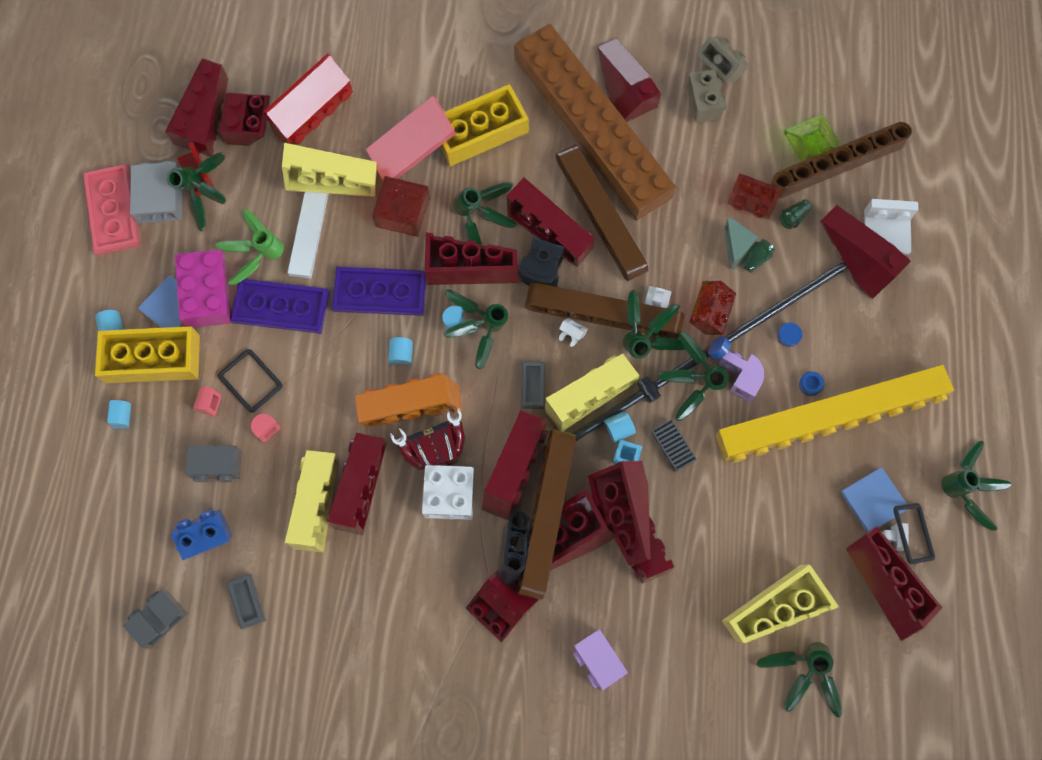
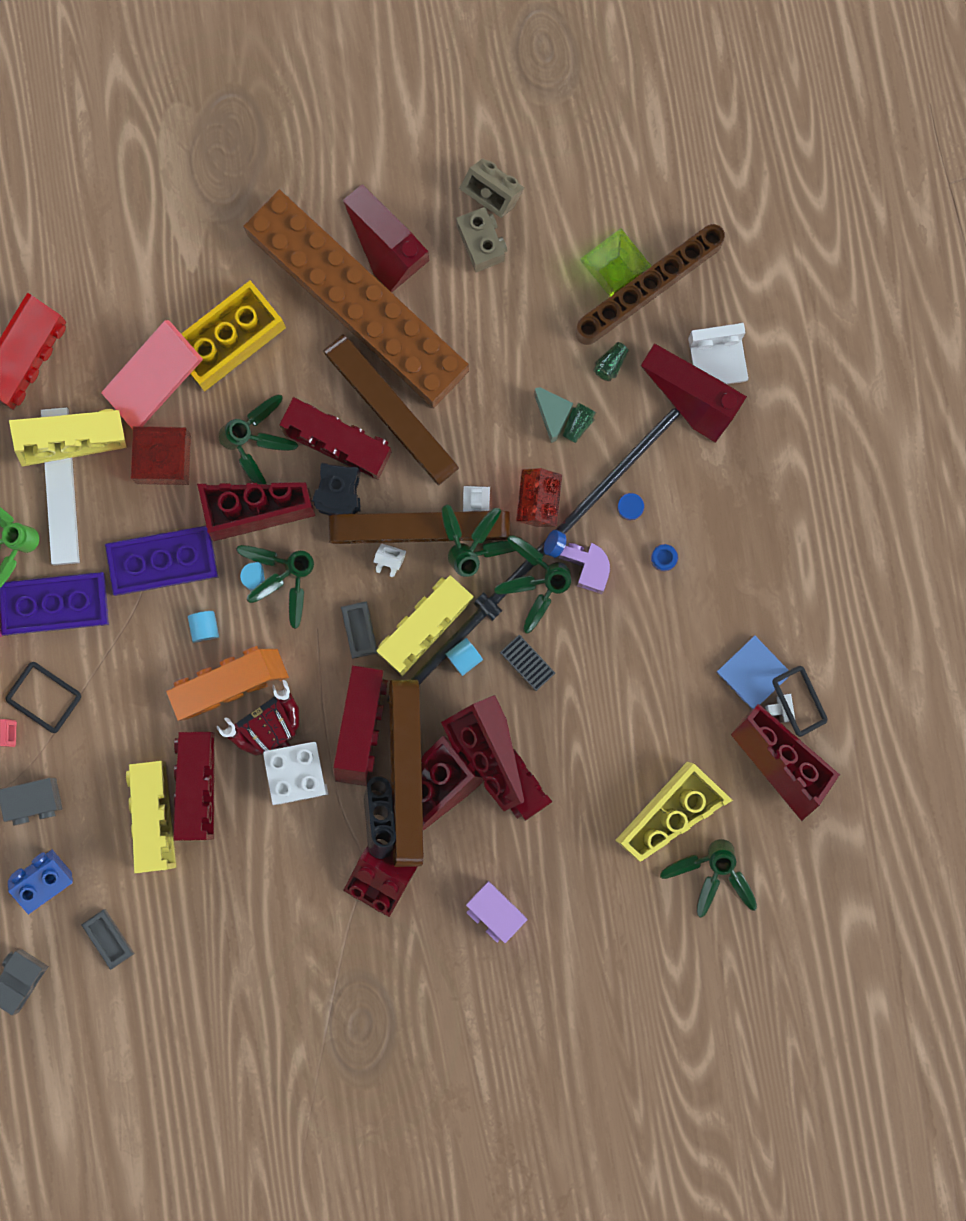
camera: 15 degrees left, 10 degrees up
coral brick [251,414,281,443] -> none
medium azure brick [612,439,643,464] -> none
yellow brick [715,364,955,463] -> none
clear red brick [727,173,782,219] -> none
dark green plant [942,441,1012,531] -> none

